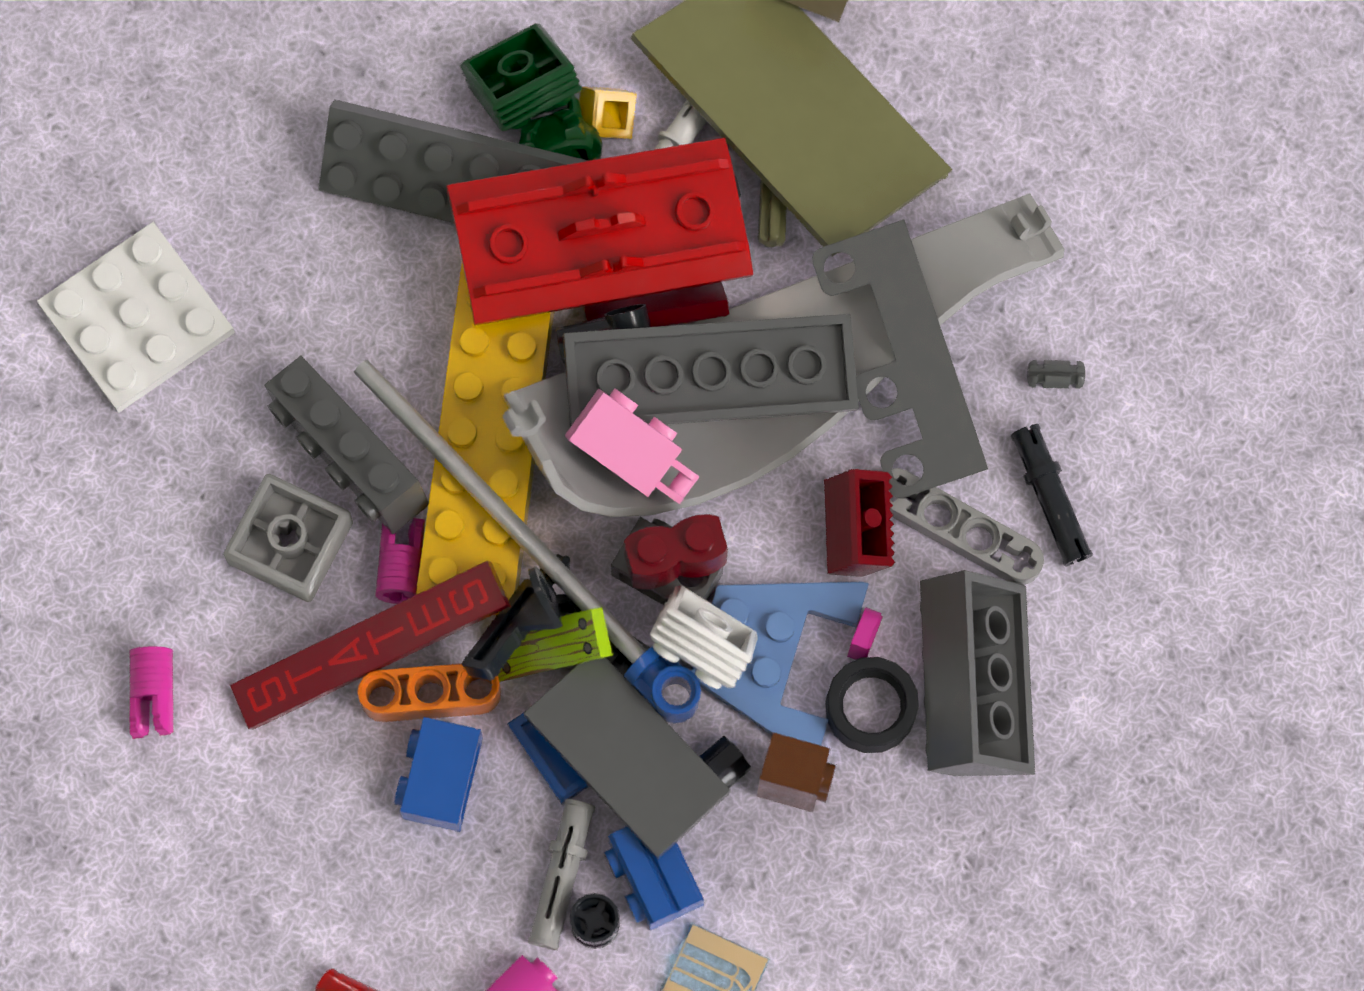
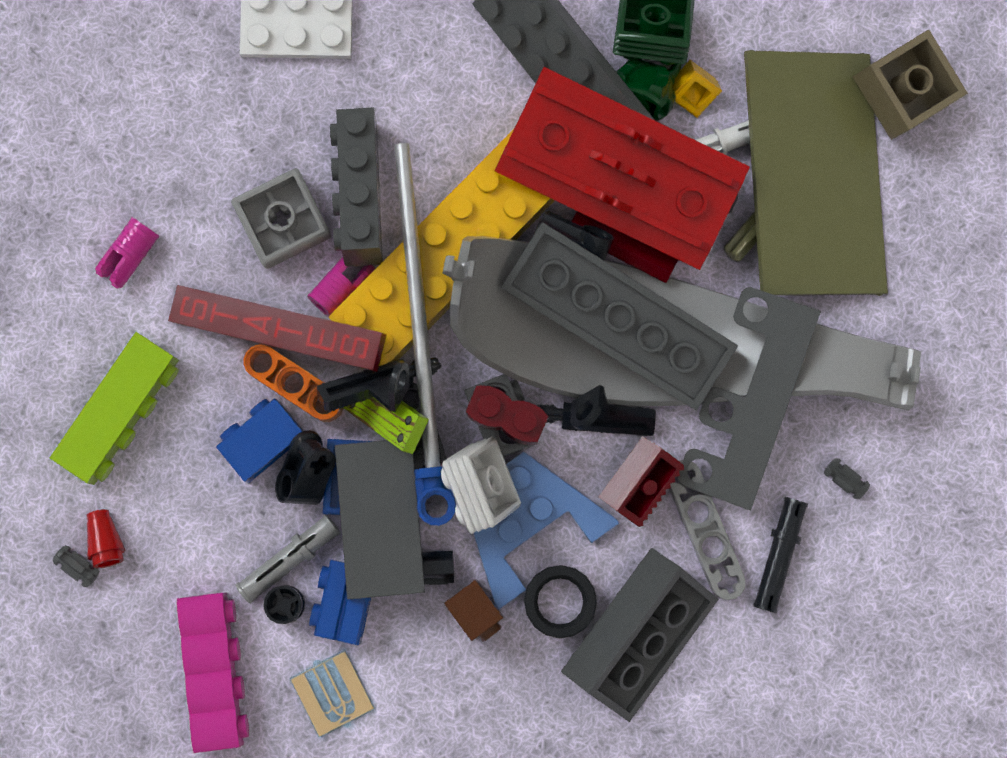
camera: 40 degrees right, 10 degrees up
bright pink brick [564,388,700,504] -> none
dark pink tile [847,607,883,660] -> none
none -> lime brick [49,332,179,485]
none -> black piece [275,430,336,505]
none -> black piece [536,385,656,436]

